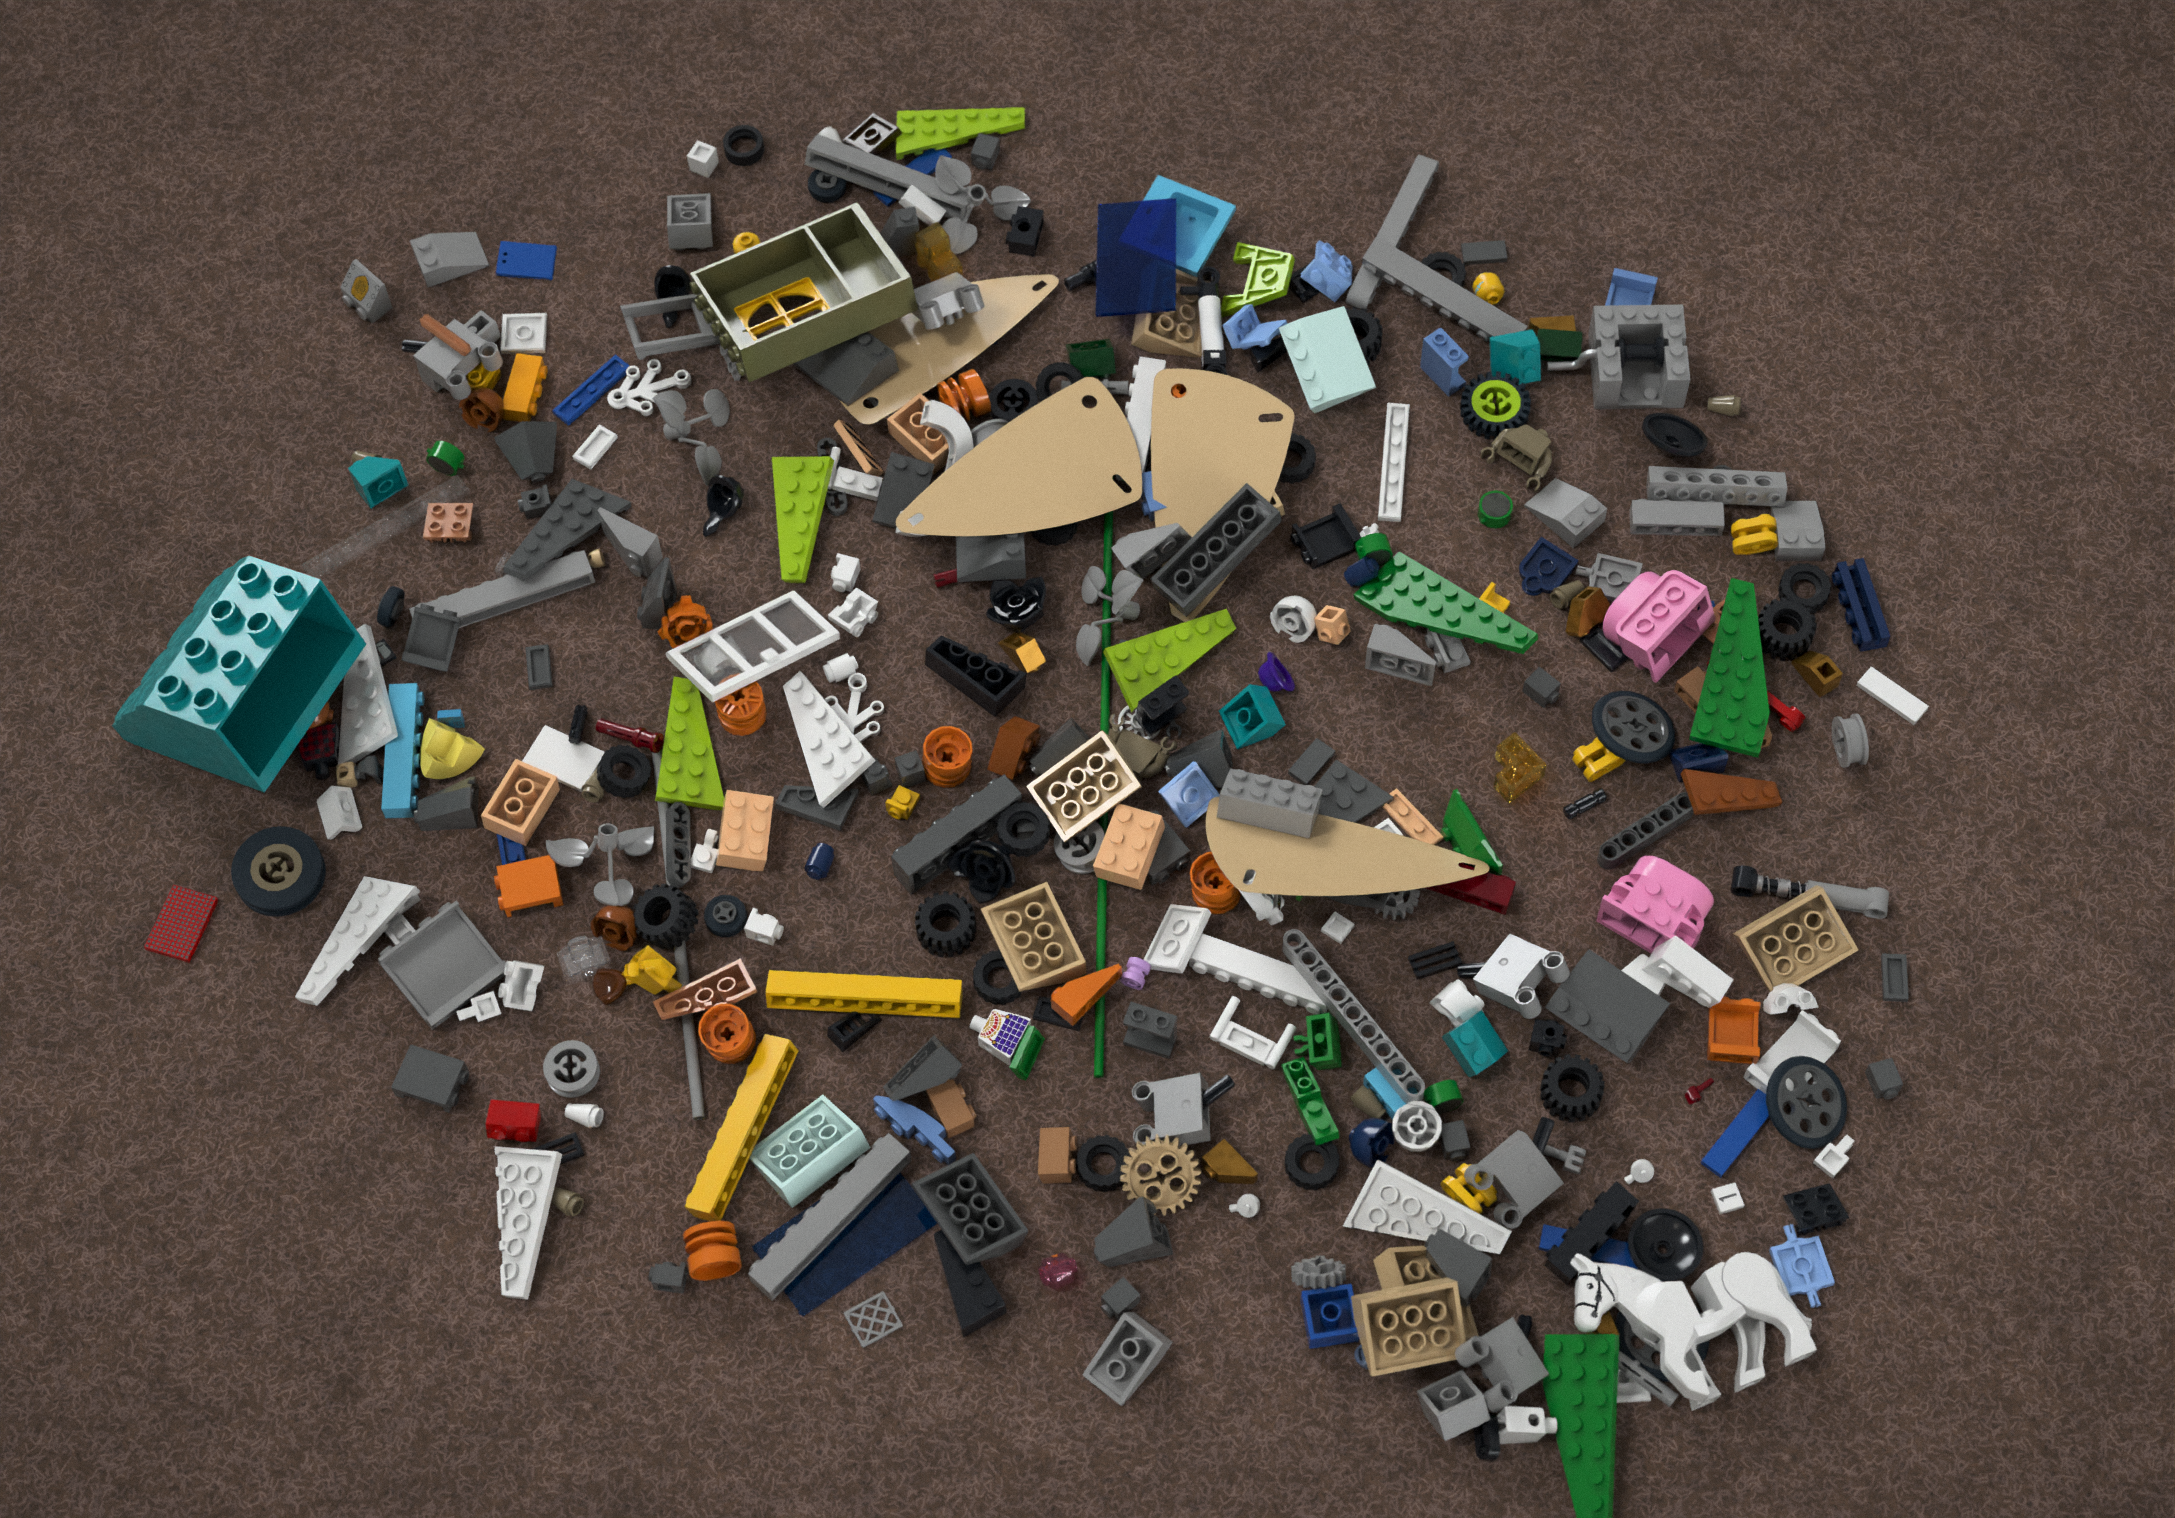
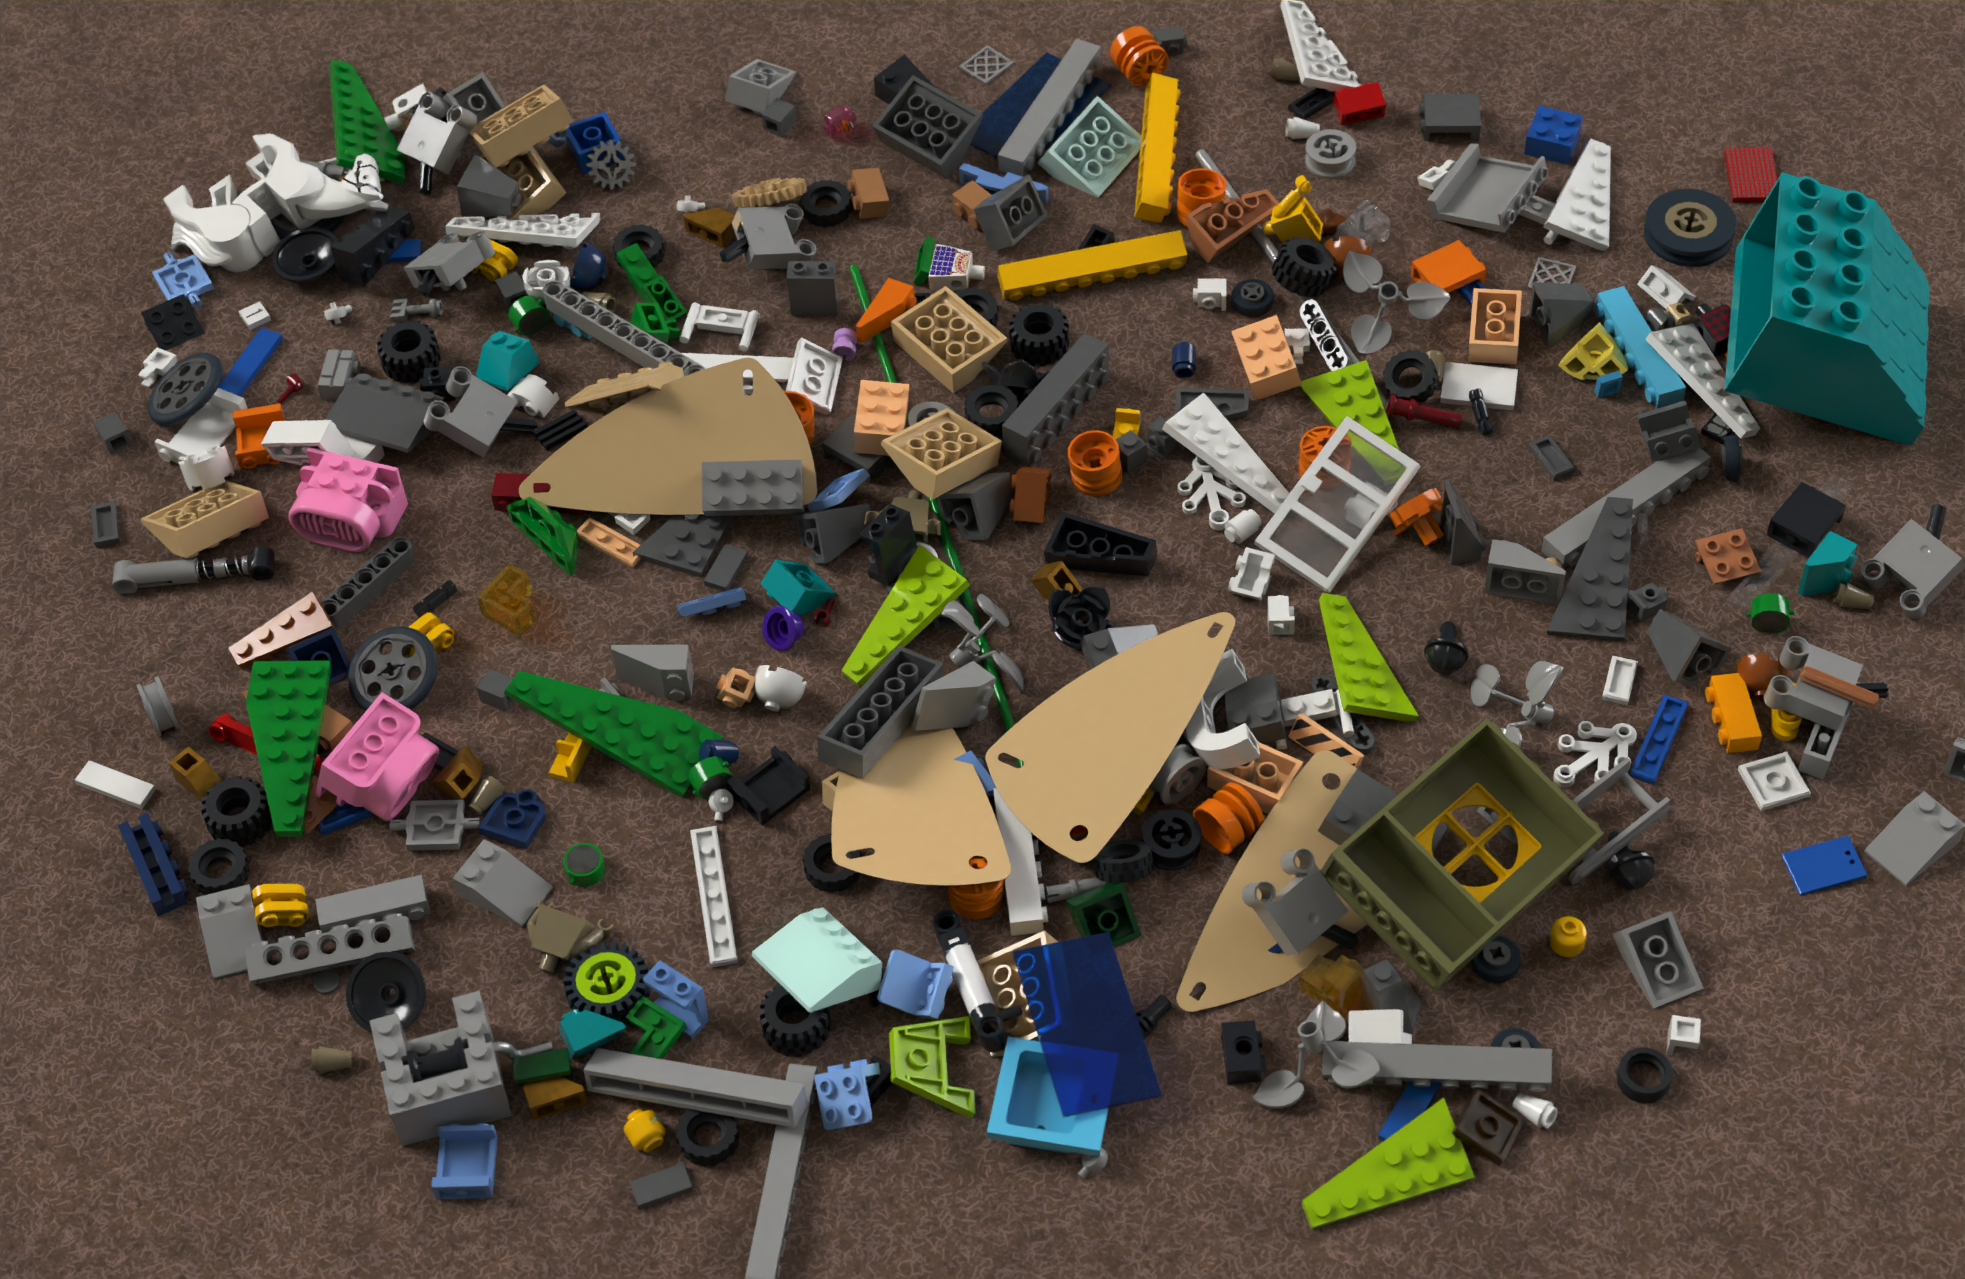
camera: 165 degrees right, 10 degrees down
white cylinder [498,960,544,1011] -> none
dark grey brick [971,133,1000,170] -> none
dark grey slope [1094,1196,1173,1267] -> none
none -> light grey brick [317,349,361,400]
none -> tan slope [565,362,684,417]
none -> green plate [626,996,687,1059]
none -> medium blue hinge [677,587,746,616]
none -> dark red hand [814,597,835,627]
none -> blue brick [1524,106,1583,165]
none -> light grey window [1527,257,1576,290]
none -> black panel [1767,482,1846,558]
none -> light grey piece [1861,504,1965,619]

